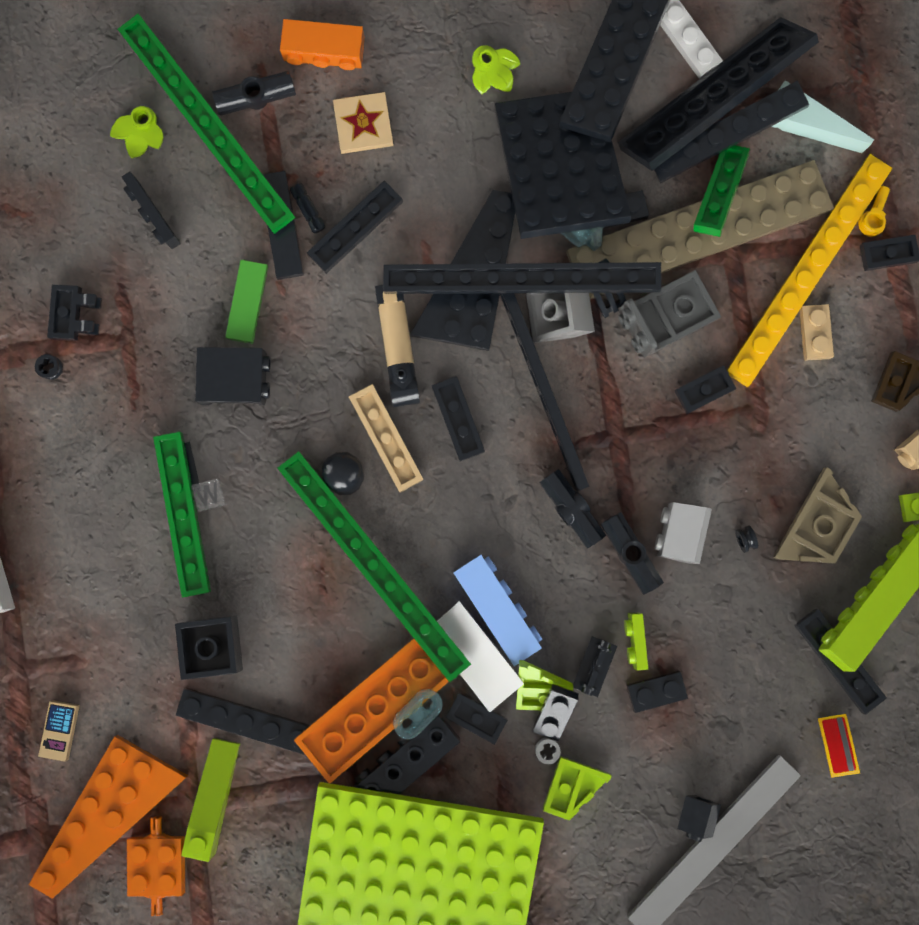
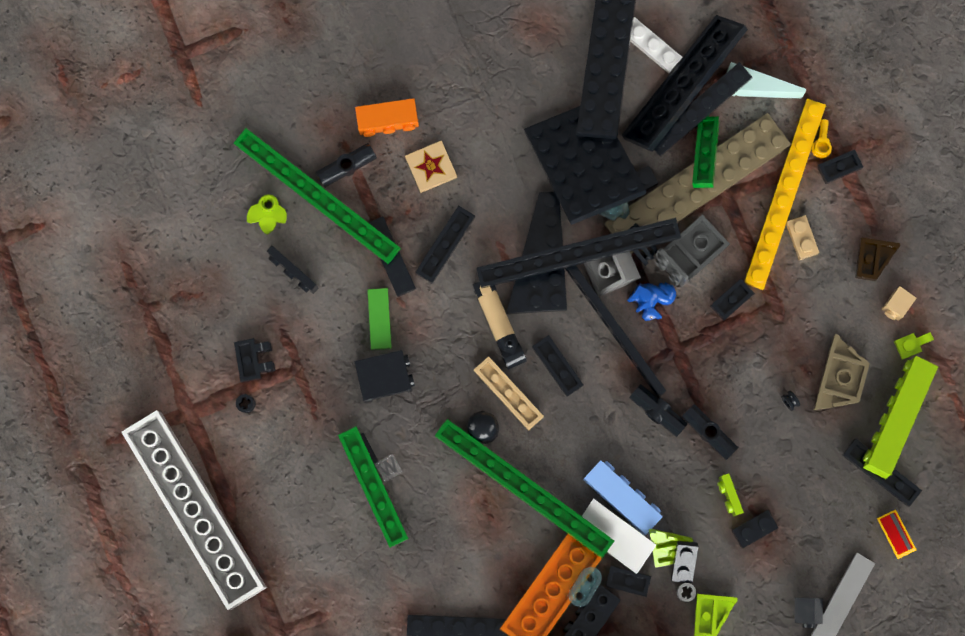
camera: 10 degrees left, 5 degrees down
black brick [175,615,243,680] -> none
black axle [290,183,325,234] -> none
lime plate [472,45,520,94] -> none
black hinge [573,636,617,697] -> none
light grey slope [654,502,712,564] -> none
none -> blue animal [627,283,676,321]

